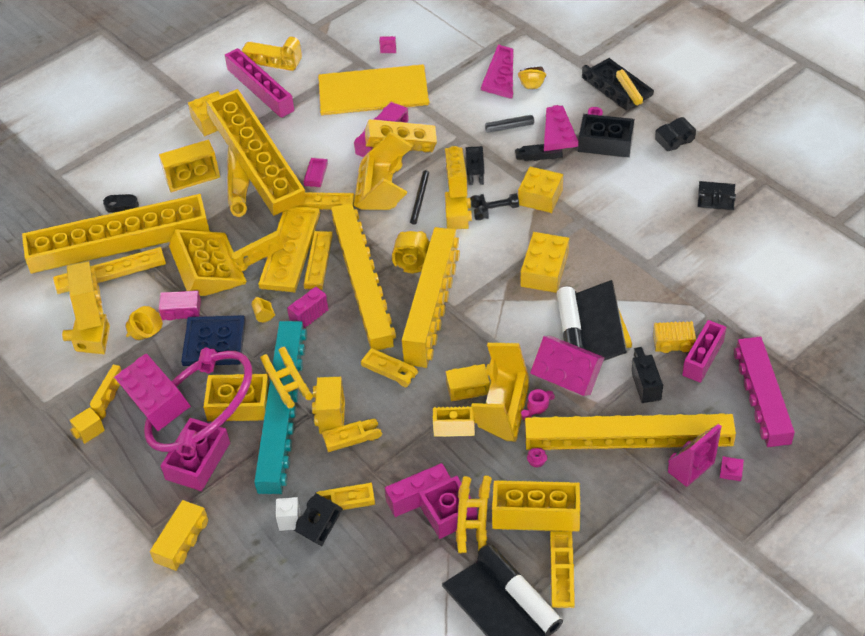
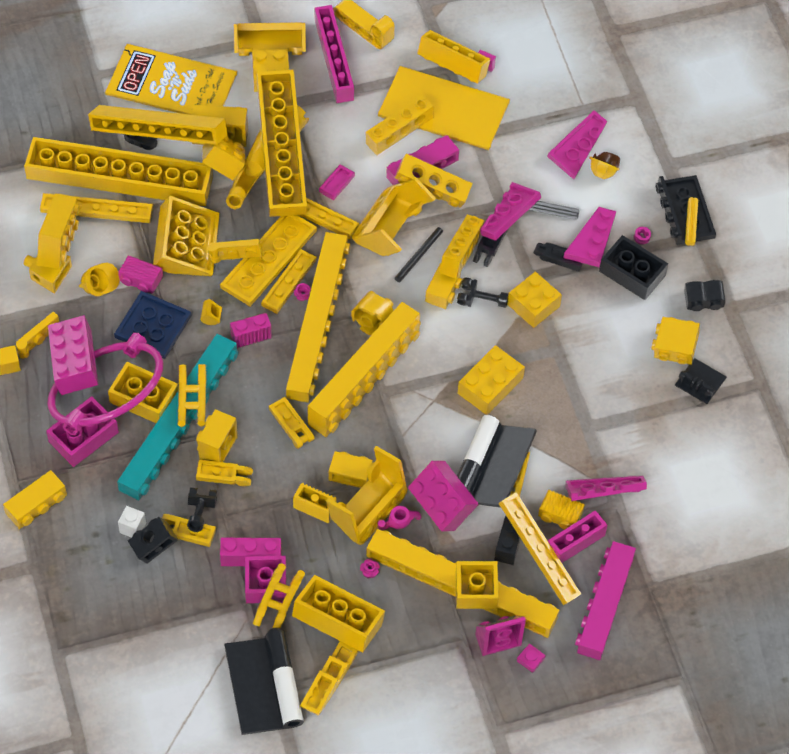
camera: 20 degrees right, 10 degrees up
none -> yellow brick [88,105,228,145]
none -> yellow piece [105,44,237,115]
none -> black bar [187,487,217,532]
none -> yellow brick [202,136,245,181]
none -> yellow windscreen [234,22,306,56]
none -> dark pink plate [294,283,311,301]
none -> yellow brick [365,94,434,155]
none -> yellow brick [417,30,490,84]
none -> yellow brick [456,561,499,609]
none -> dark pink wing [480,182,541,241]
none -> yellow plate [498,492,581,606]
none -> dark pink wing [566,476,647,501]
none -> yellow brick [651,317,700,365]

